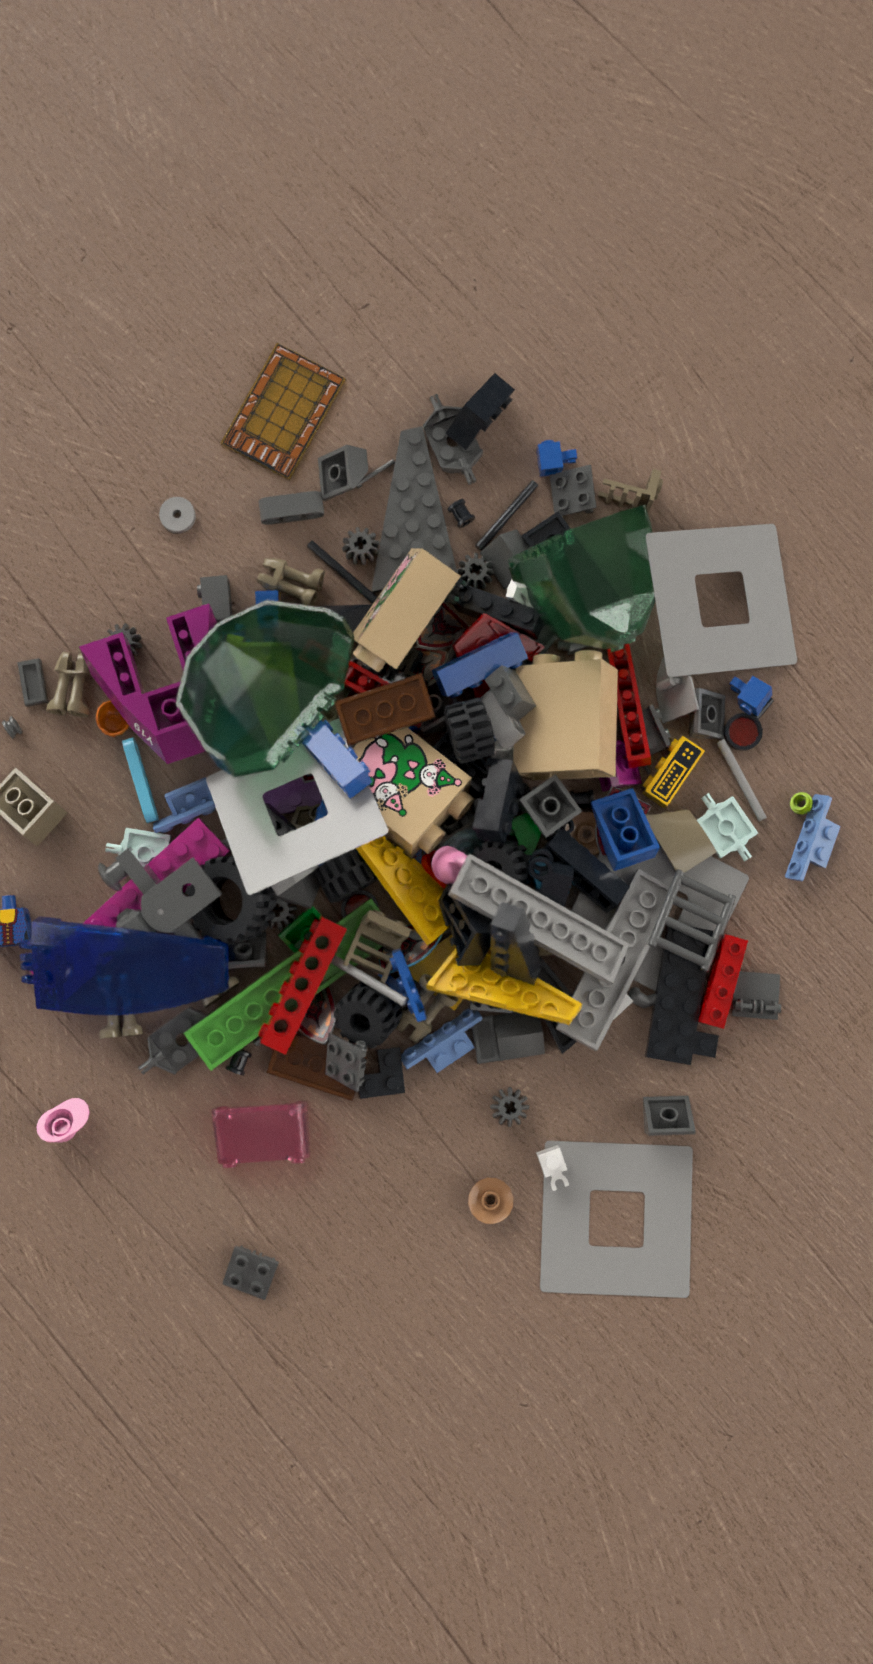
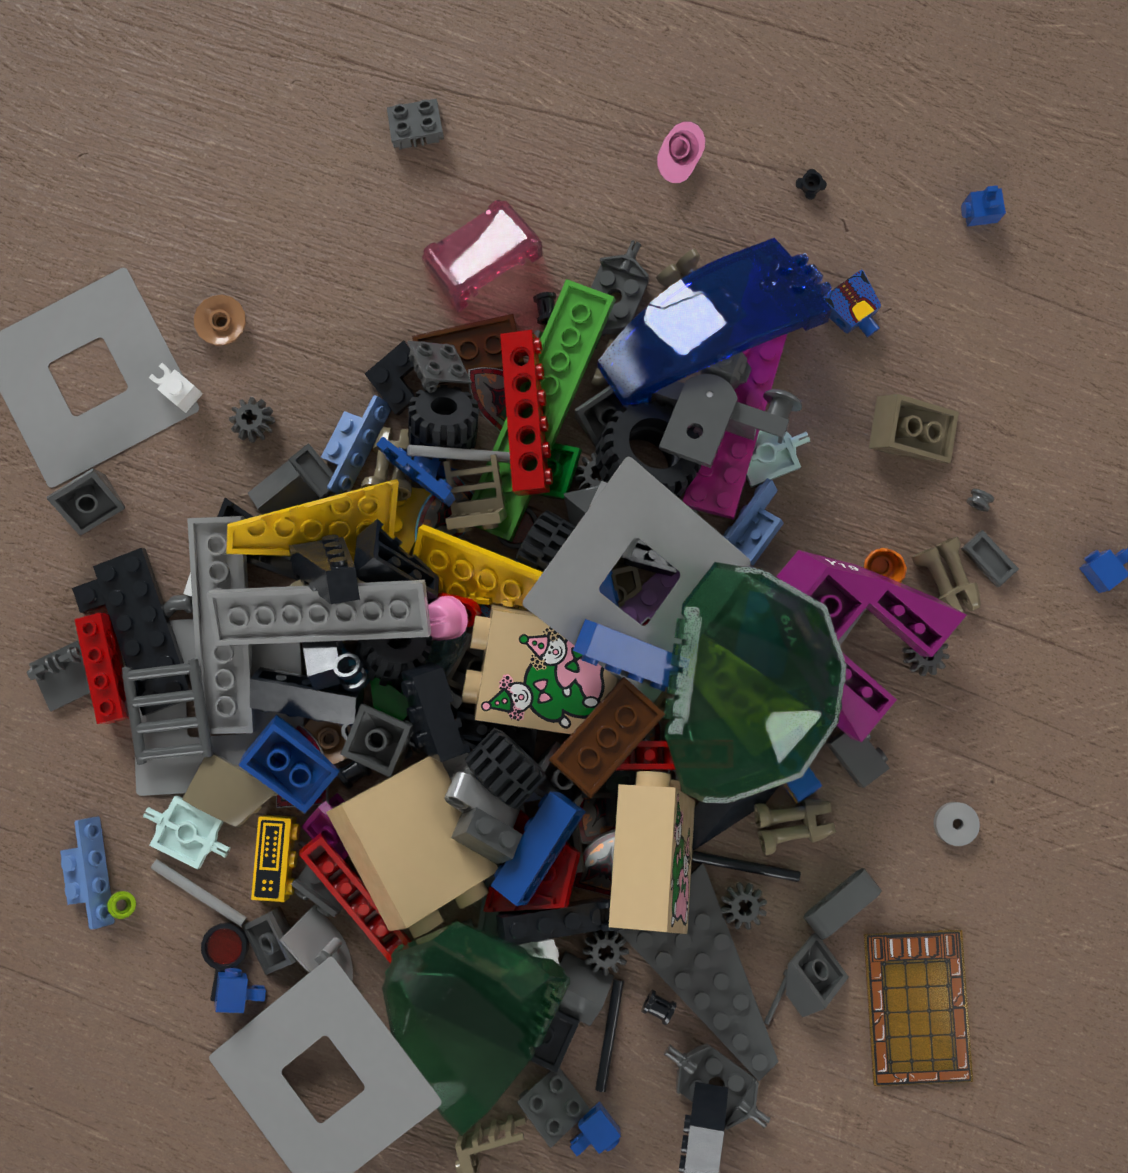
camera: 155 degrees right, 0 degrees up
medium azure beam [122,737,159,823] -> none

